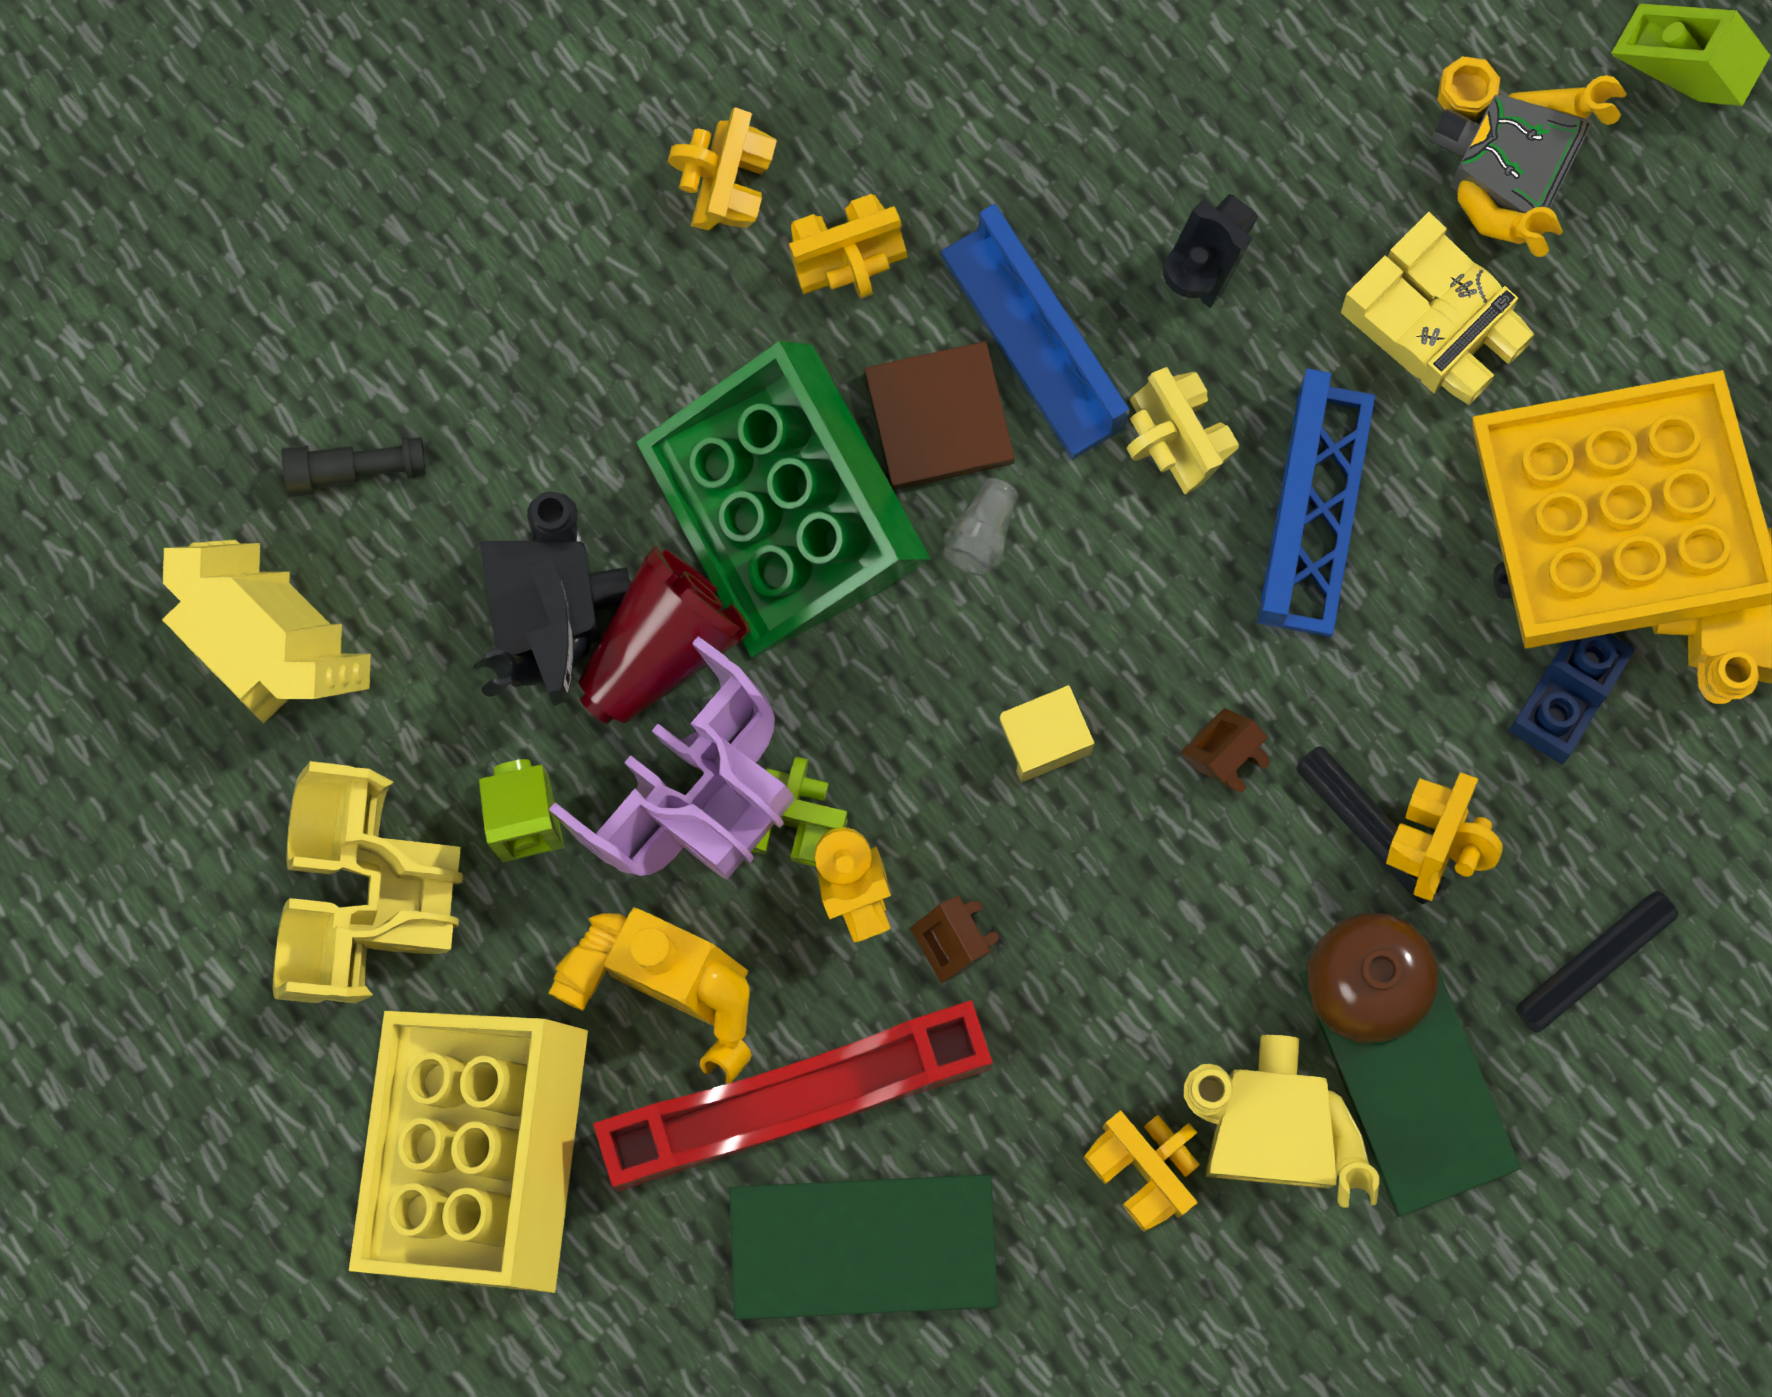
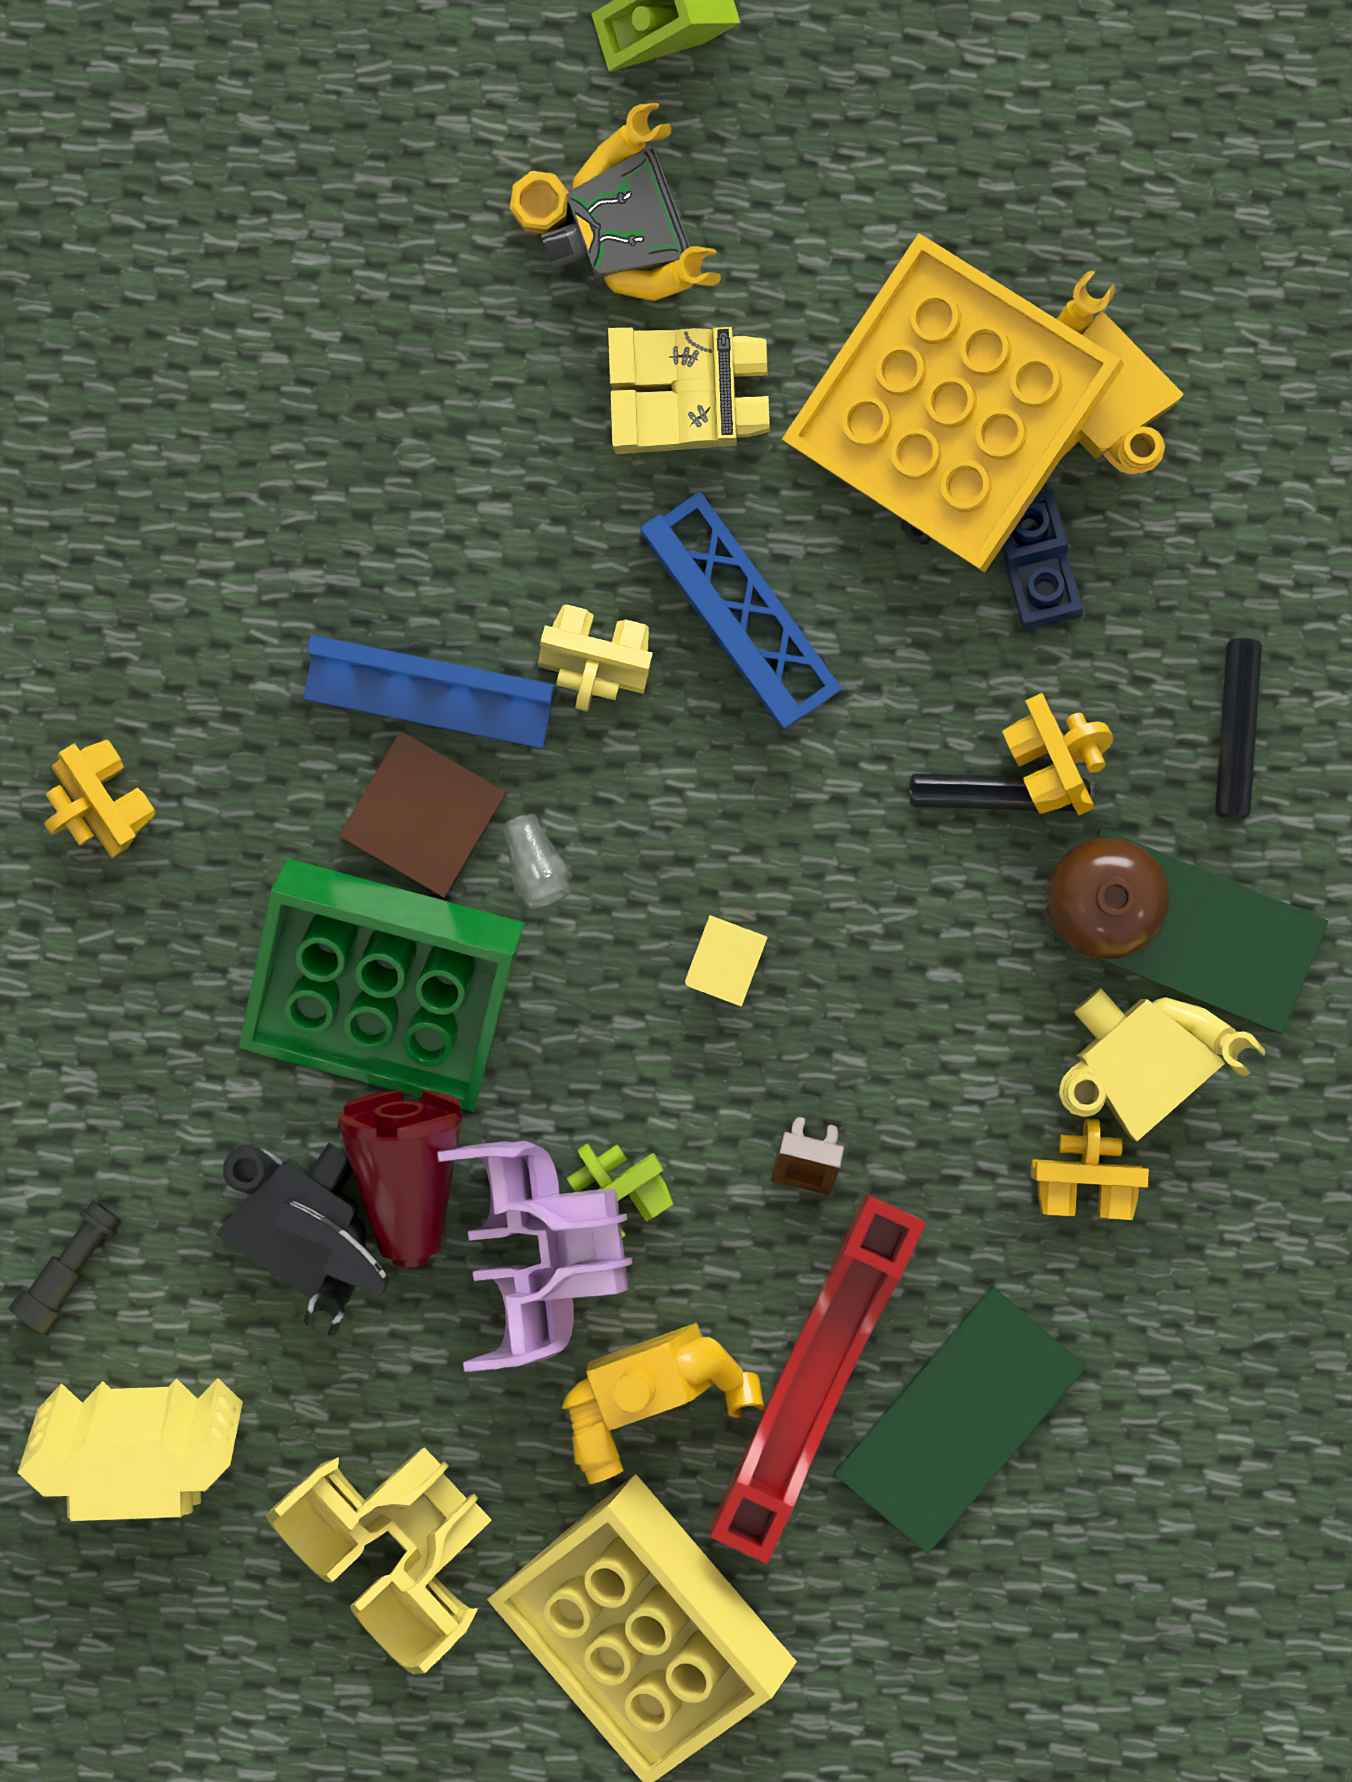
camera: 50 degrees left, 10 degrees up
lime slope [479,759,565,863] -> none
yellow hips [789,194,908,299] -> none
yellow hips [814,827,891,943] -> none
black hips [1162,194,1258,308] -> none
reddish brown tile [1180,708,1269,793] -> none

